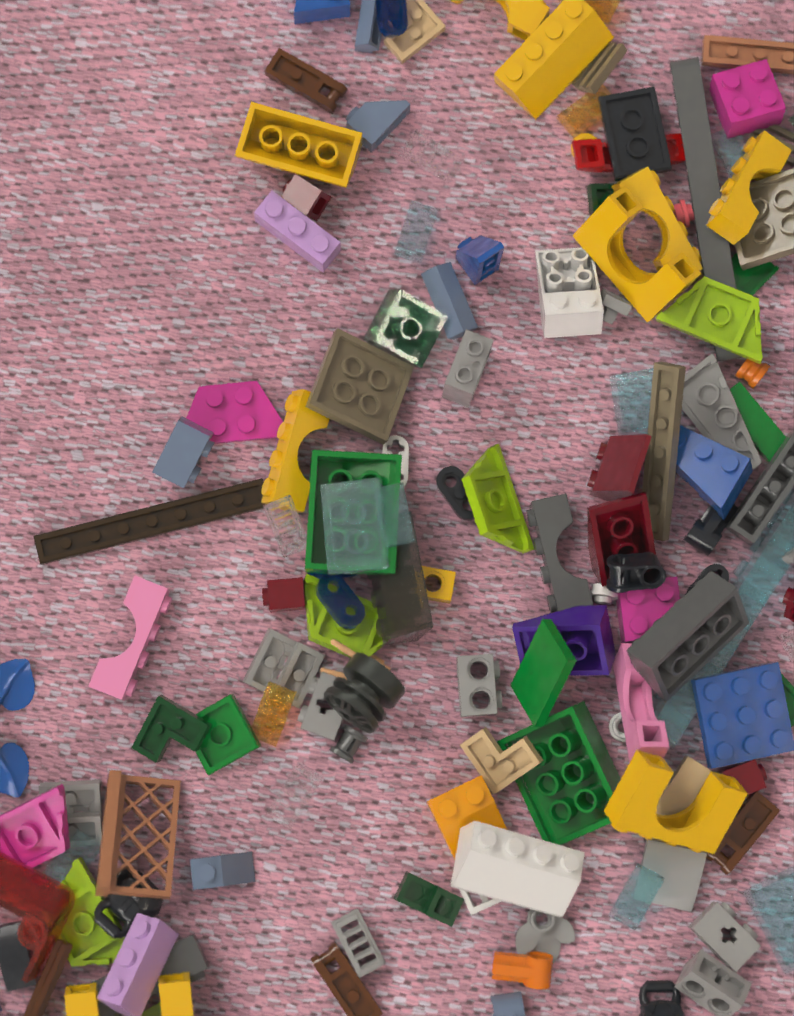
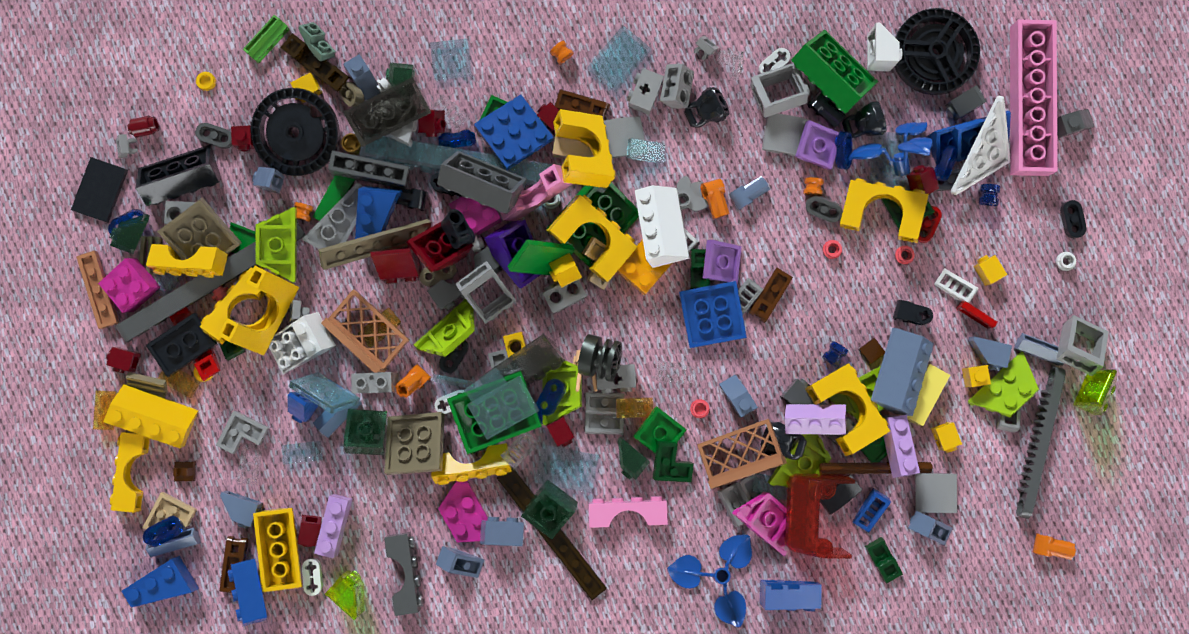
camera: 105 degrees left, 5 degrees up
dark grey bush [330,724,368,764] -> none
clear light blue tile [609,368,653,434] -> none
none -> dark red brick [106,347,141,373]
none -> reddish brown tile [173,461,196,482]
none -> light grey plate [216,411,270,454]
none -> blue wedge [228,559,267,627]
none -> clear light blue tile [289,372,360,414]
none -> white beam [302,558,323,596]
none -> nougat fence [321,289,410,373]
none -> clear neon green slope [325,570,365,621]
none -> clear yellow slope [358,308,401,348]
none -> dark grey arch [384,532,423,616]
none -> orange piece [395,364,432,398]
none -> dark tan plate [419,264,457,287]
none -> clear light blue tile [432,374,473,389]
none -> sand blue slope [436,546,485,578]
none -> clear blue plate [438,130,476,149]
none -> light grey window [456,261,516,324]
none -> light grey tile [488,349,511,372]
none -> clear green slope [521,479,578,539]
none -> clear light blue tile [535,444,599,493]
none -> yellow arch [546,195,638,282]
none -> yellow brick [549,253,582,288]
none -> clear green slope [618,437,650,480]
none -> blue plate [679,281,747,348]
none -> coral plate [690,399,710,418]
none -> medium lavender plate [703,240,742,284]

